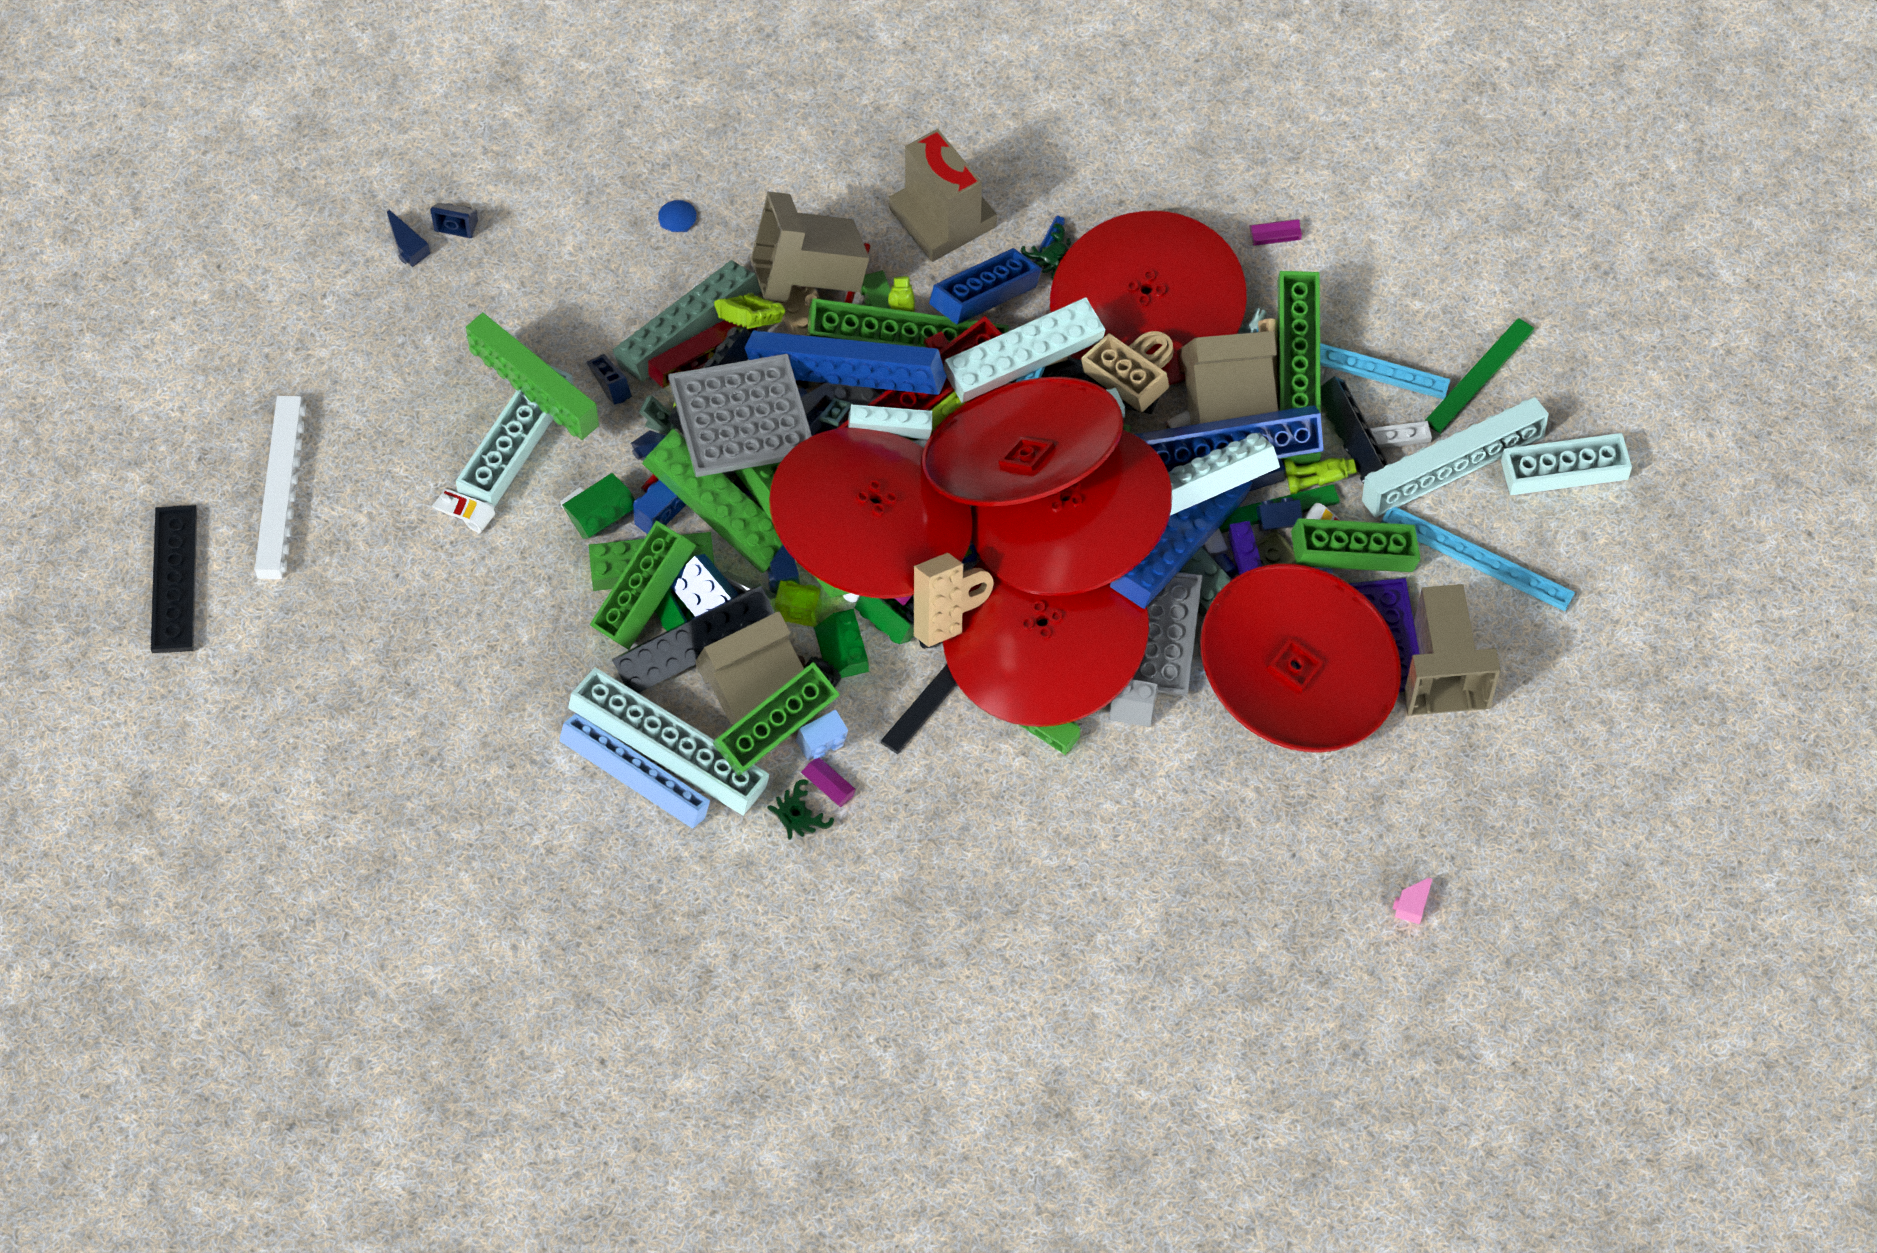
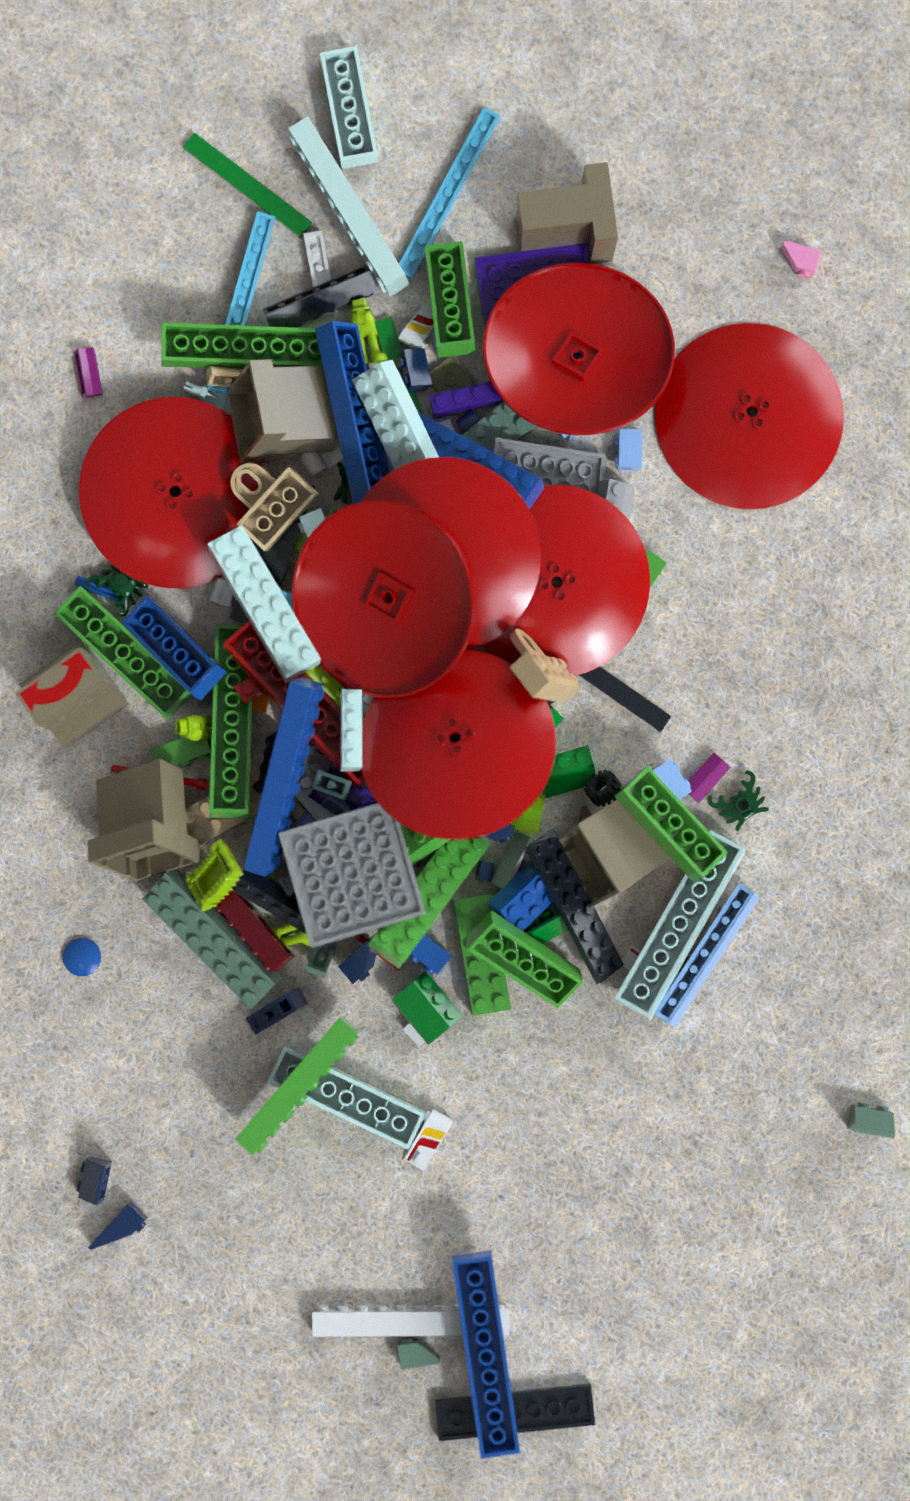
camera: 90 degrees left, 25 degrees up
none -> bright green brick [54,586,192,720]
none -> sand green slope [398,1337,440,1370]
none -> blue brick [452,1250,520,1459]
none -> dark blue brick [475,861,495,882]
none -> light blue brick [614,429,642,471]
none -> red dish [655,323,844,510]
none -> sand green slope [848,1102,895,1139]

